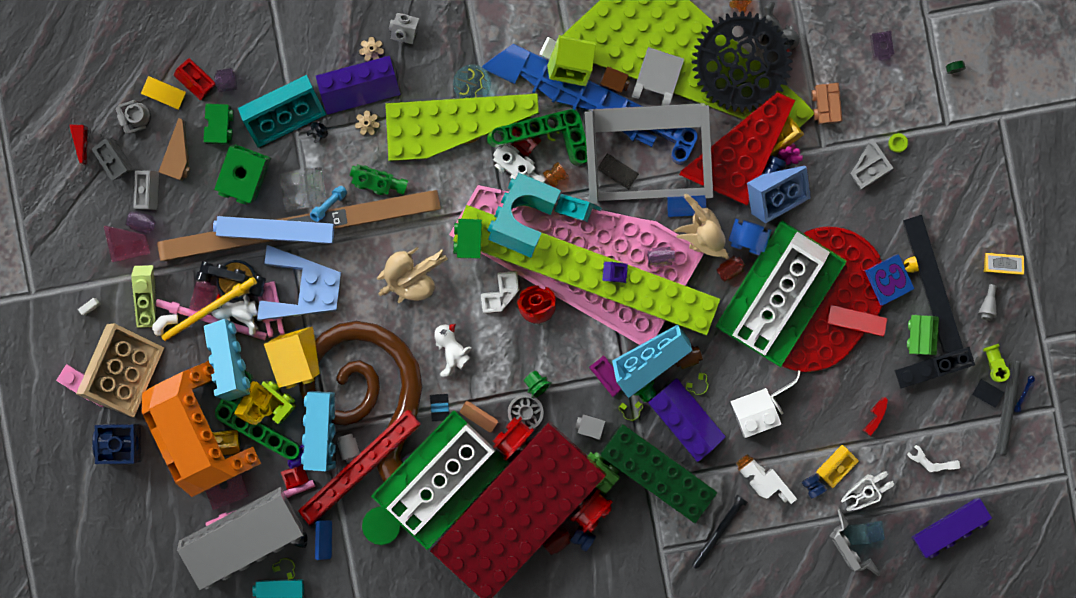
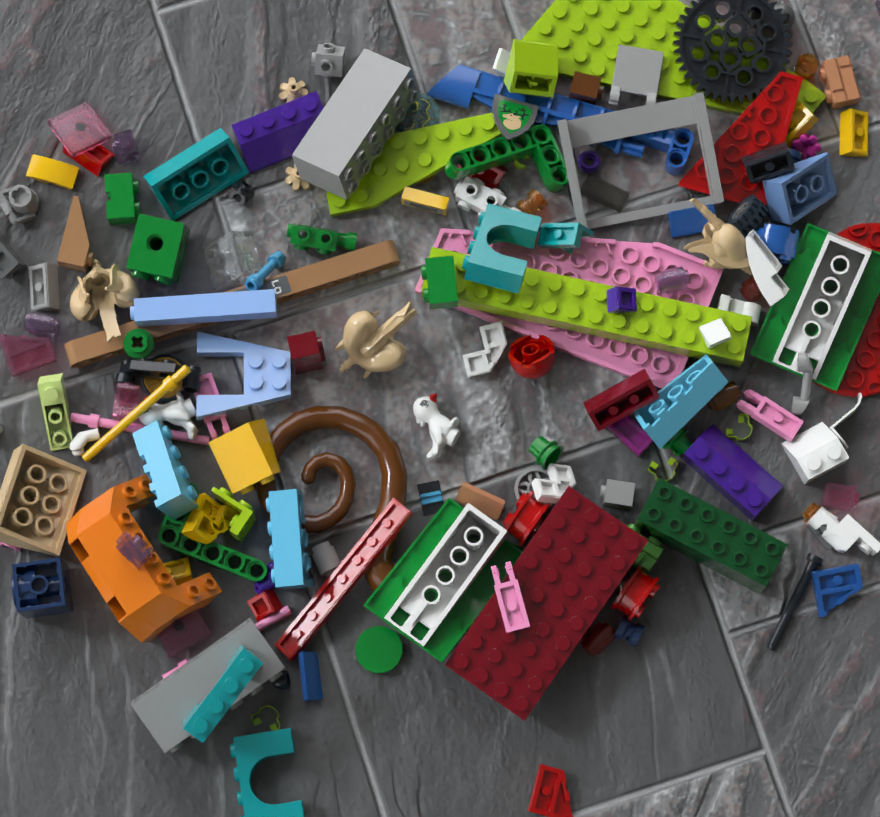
camera: 10 degrees left, 10 degrees down
none -> clear pink tile [48,102,112,157]
none -> tan hair [70,259,140,343]
none -> brick [115,532,155,570]
none -> green piece [123,328,154,359]
none -> teal arch [182,645,263,743]
none -> dark red brick [287,331,326,375]
none -> brick [292,48,418,200]
none -> yellow slope [401,186,449,216]
none -> bright pink hinge [491,561,530,633]
none -> shield [492,94,539,140]
none -> white tile [531,463,576,504]
none -> dark purple plate [578,151,601,173]
none -> dark red brick [583,368,660,432]
none -> white slope [699,318,732,349]
none -> white leg [717,294,761,326]
none -> black wheel [725,195,768,237]
none -> bright pink hinge [736,389,804,442]
none -> black brick [741,142,795,185]
none -> white slope [745,229,789,306]
none -> light grey bar [791,353,813,415]
none -> clear orange wheel [793,53,819,82]
none -> blue wing [811,563,863,618]
none -> clear pink bracket [822,482,859,511]
none -> yellow slope [839,108,868,157]

